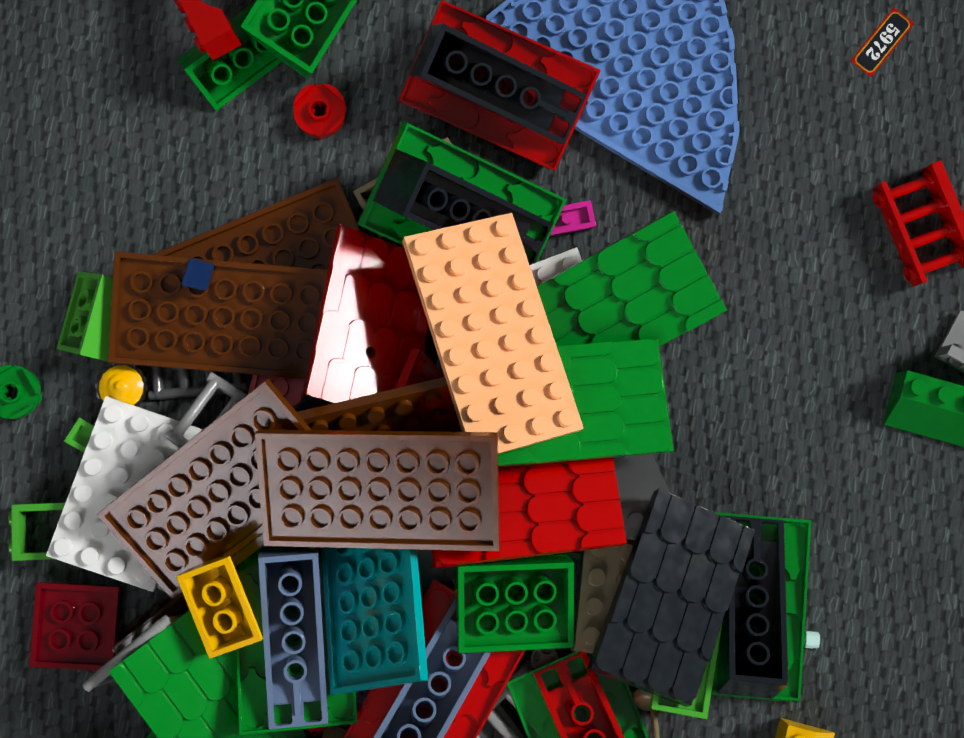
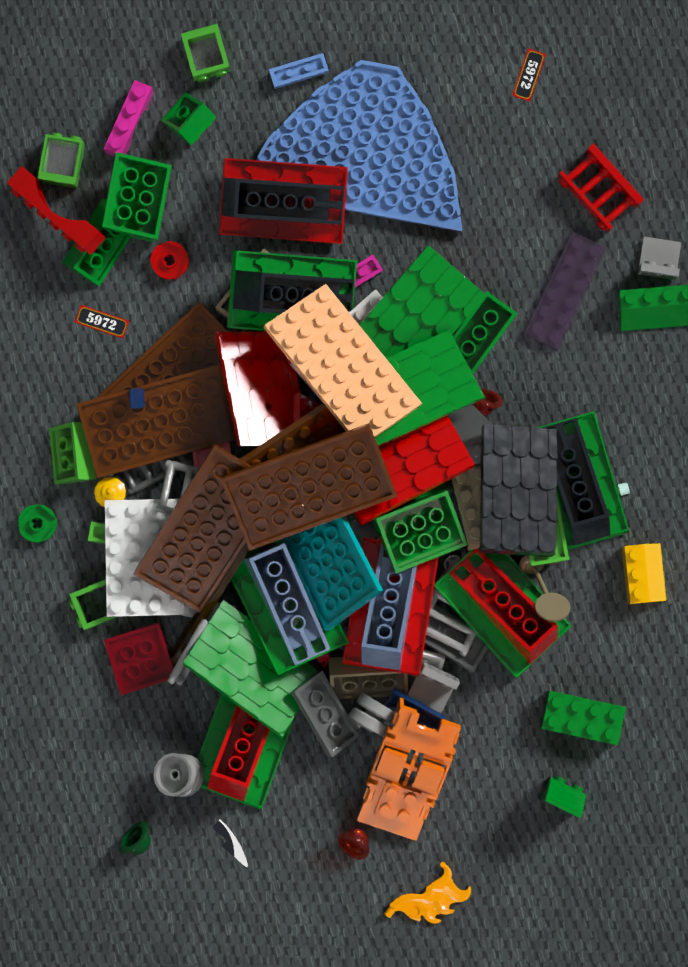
camera: 20 degrees left, 0 degrees up
yellow slope [176,556,263,659] -> none
none -> sticker [75,305,129,338]
none -> green brick [453,291,518,375]
none -> clear red hat [473,388,503,416]
none -> clear purple plate [524,232,607,350]

